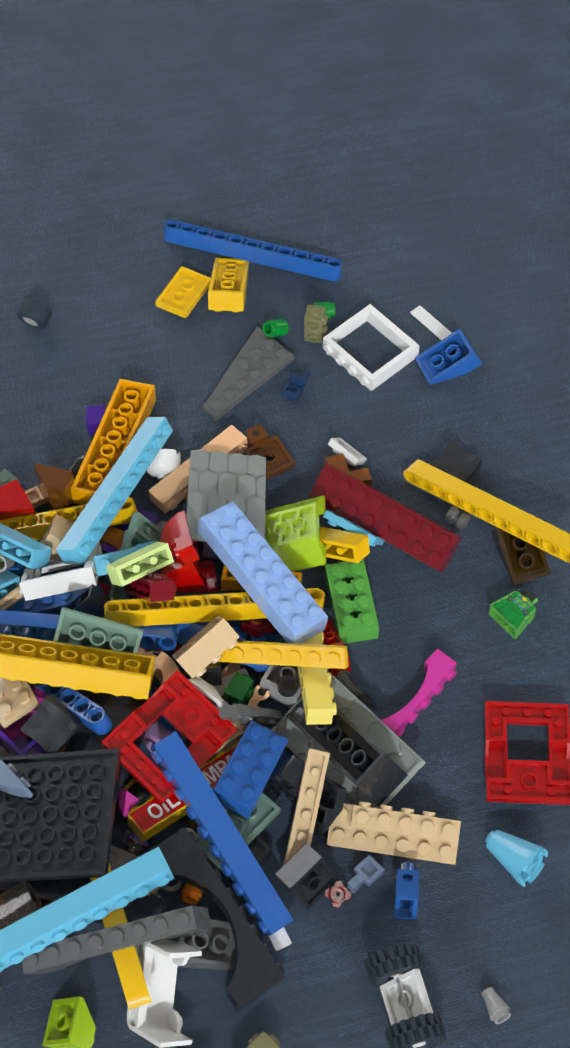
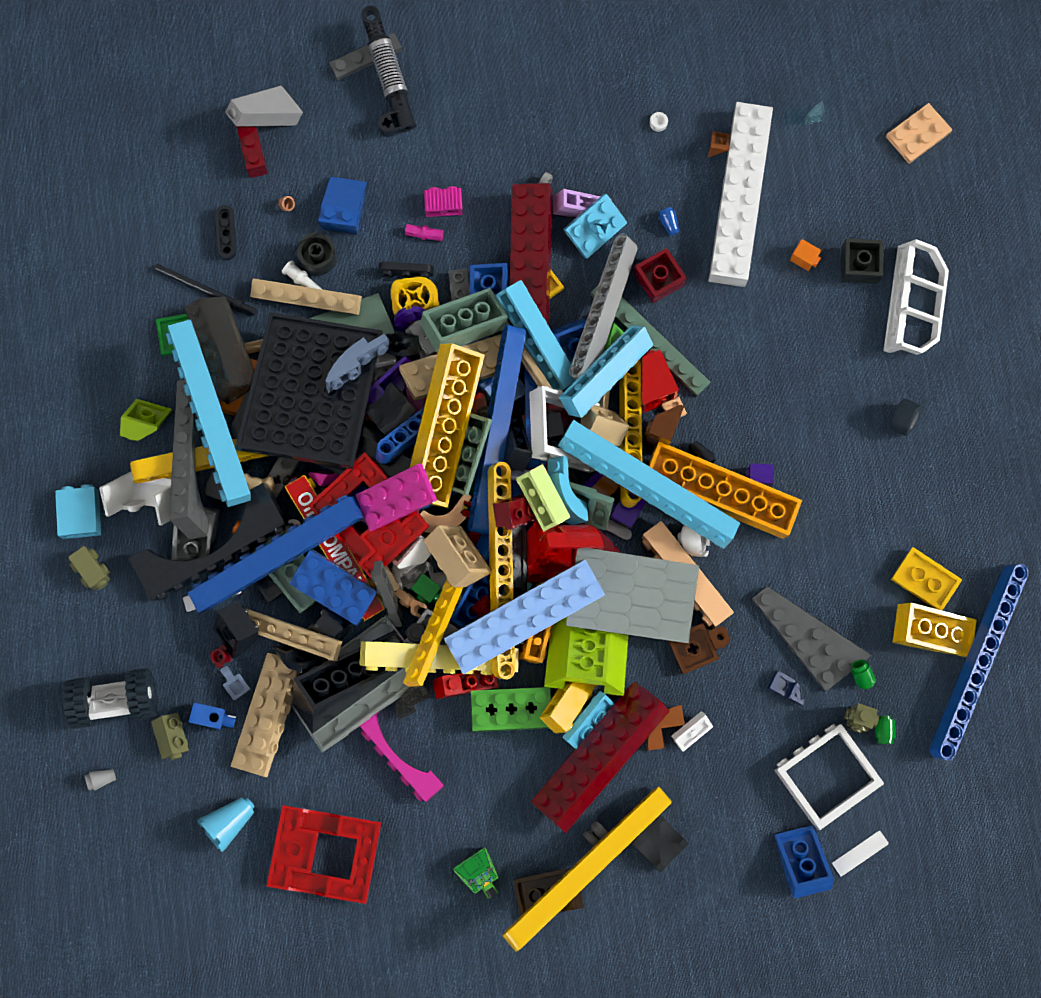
camera: 95 degrees right, 20 degrees up
none -> olive brick [151,713,189,761]
none -> dark pink plate [356,463,437,532]

